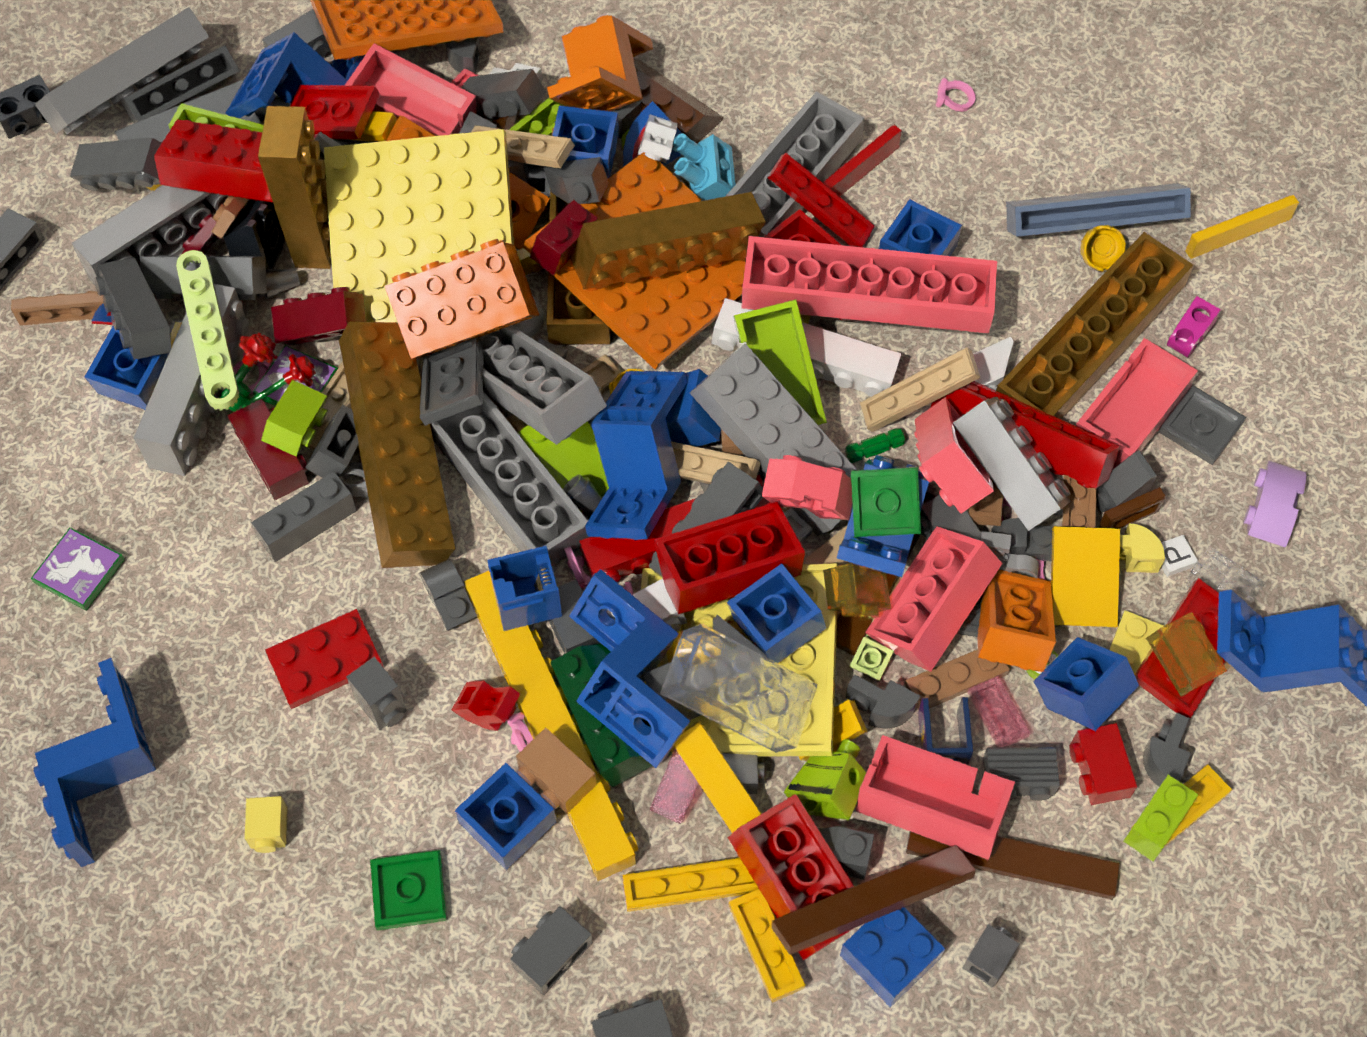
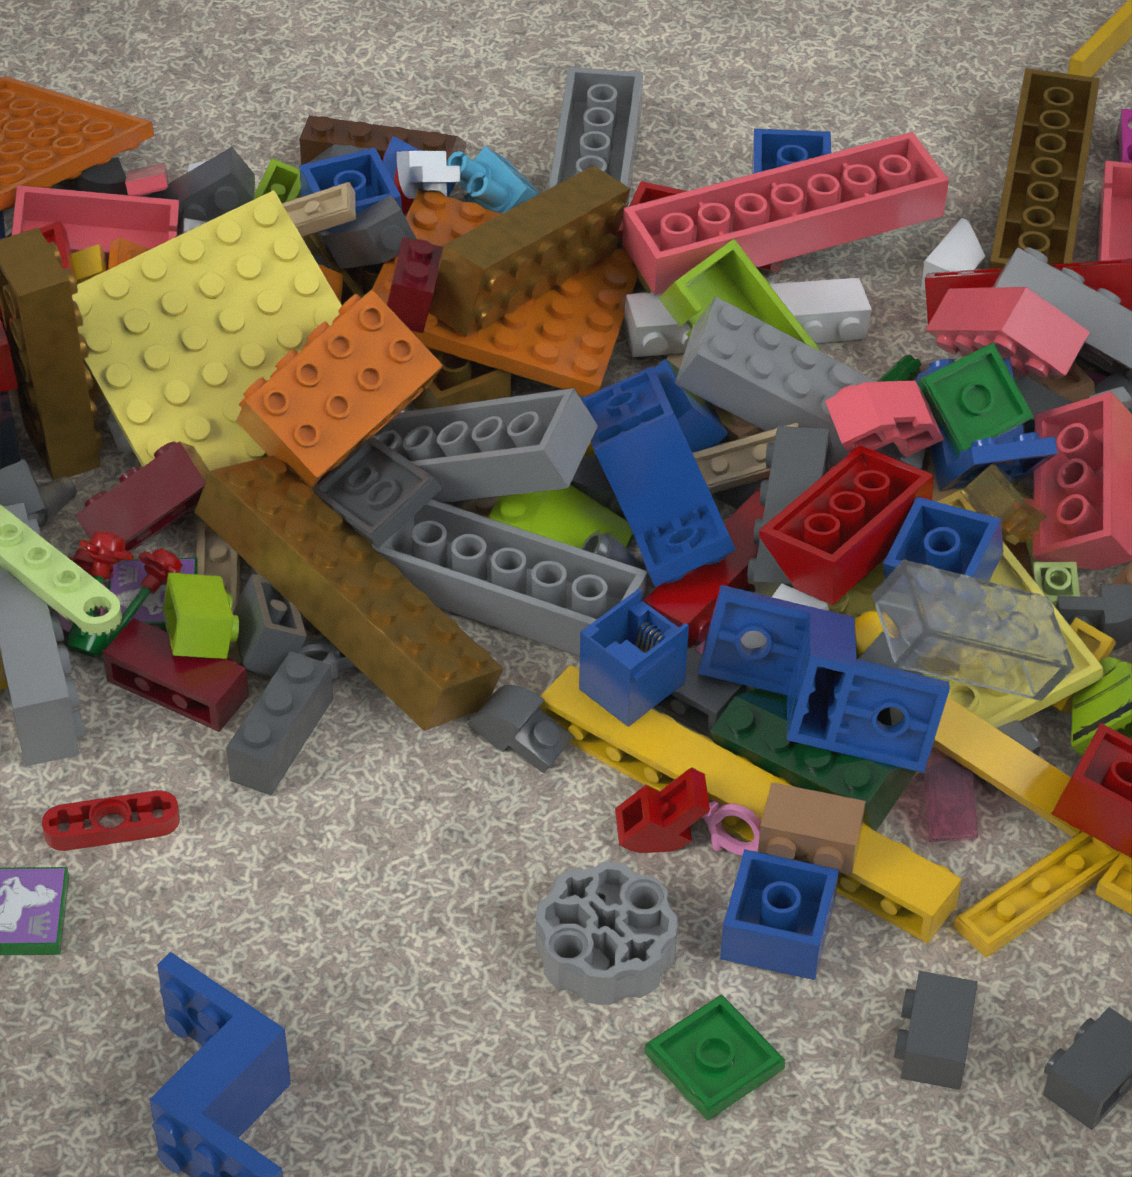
camera: 30 degrees left, 15 degrees down
light yellow brick [244,796,287,853] -> none
red plate [265,609,384,709] -> none
dark grey brick [346,657,407,731] -> none
orange bracket [547,15,653,112] -> none
red tile [767,153,875,247] -> none
red tile [823,124,902,196] -> none
tan tile [860,348,980,432] -> none
bright pink piece [936,78,976,112] -> none
sand blue brick [1006,183,1191,237] -> none
yellow hair [1080,225,1126,272] -> none
none -> red beam [42,790,180,851]
none -> coral tile [125,162,168,196]
none -> light grey connector [536,862,678,1005]

